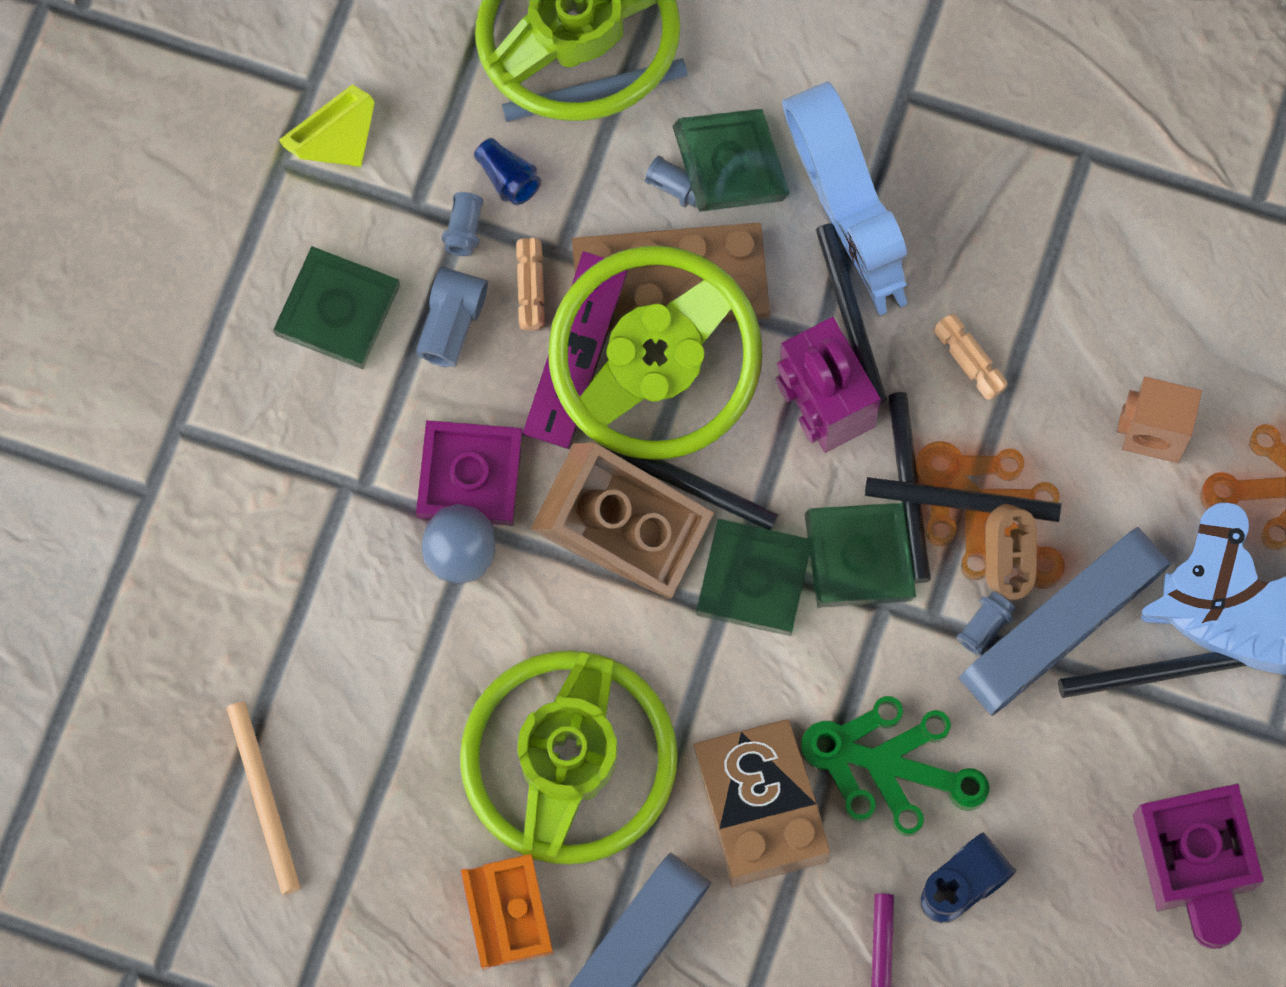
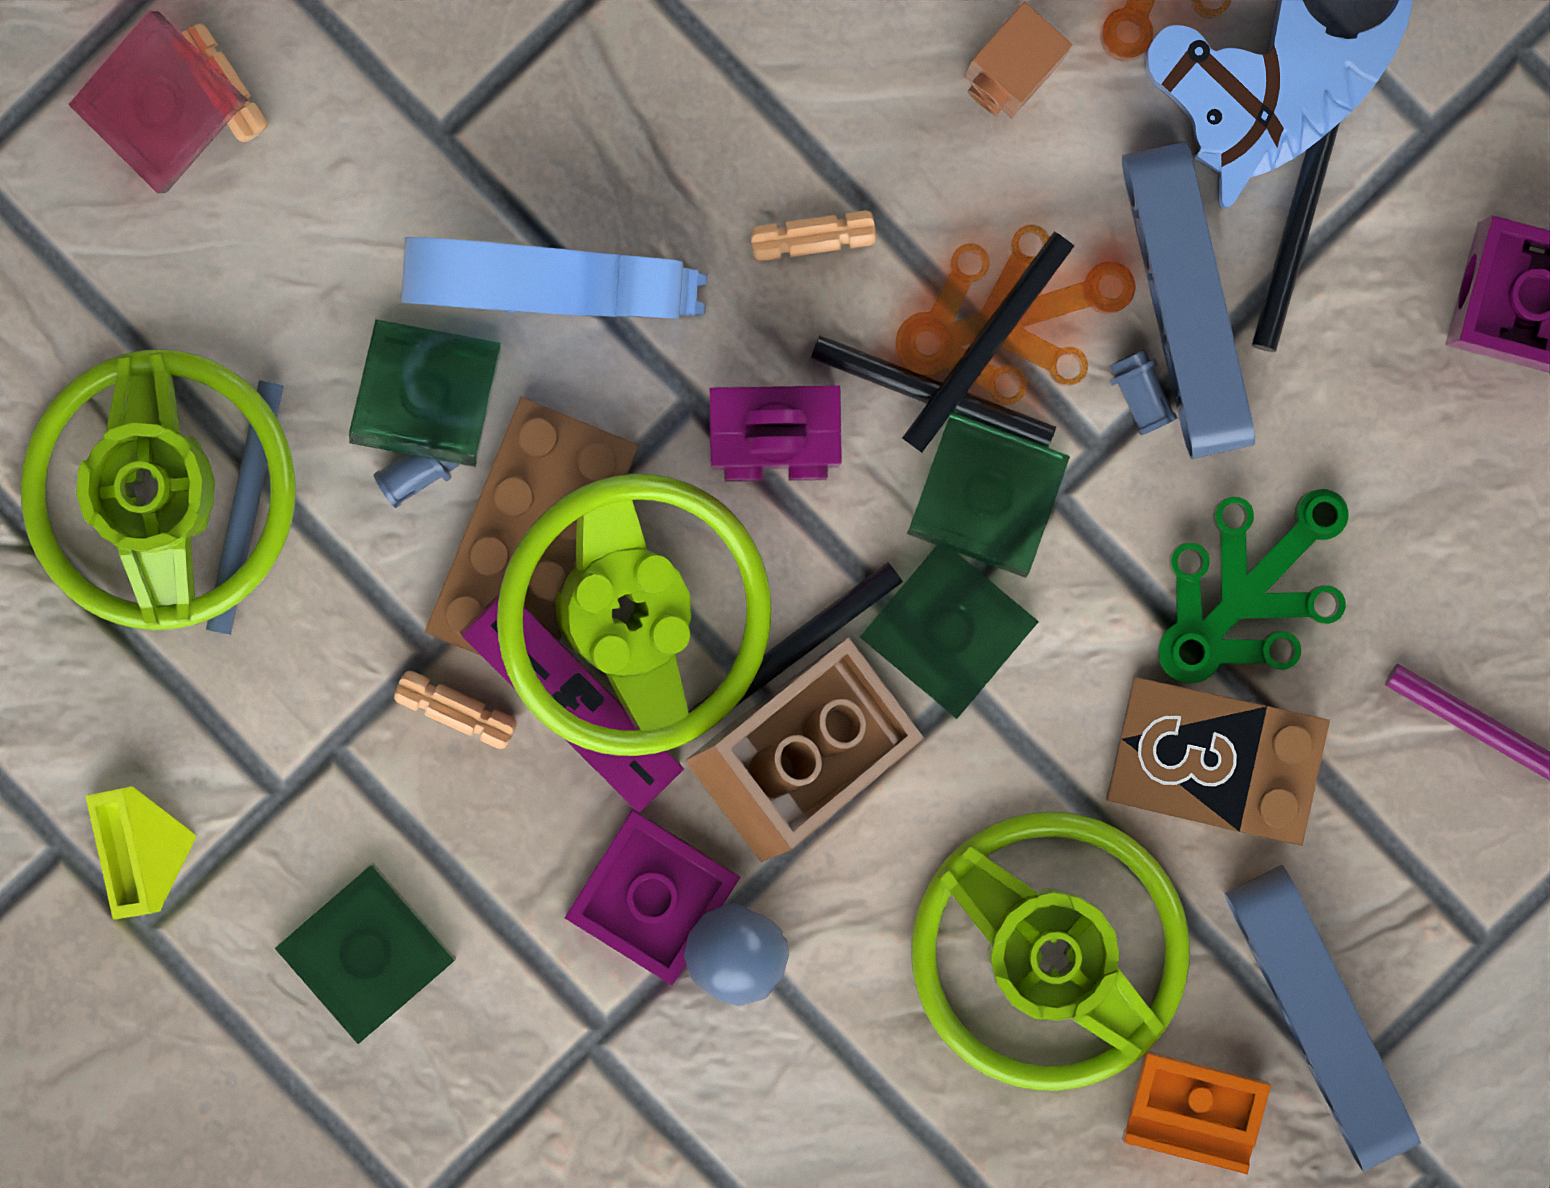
camera: 65 degrees left, 15 degrees up
sand blue piece [416,267,488,368] -> none
sand blue pin [441,192,484,256] -> none
clear blue cone [474,138,541,206] -> none
black bar [816,224,887,404] -> none
dark blue piece [920,832,1017,923] -> none
medium nougat beam [986,504,1037,600] -> none

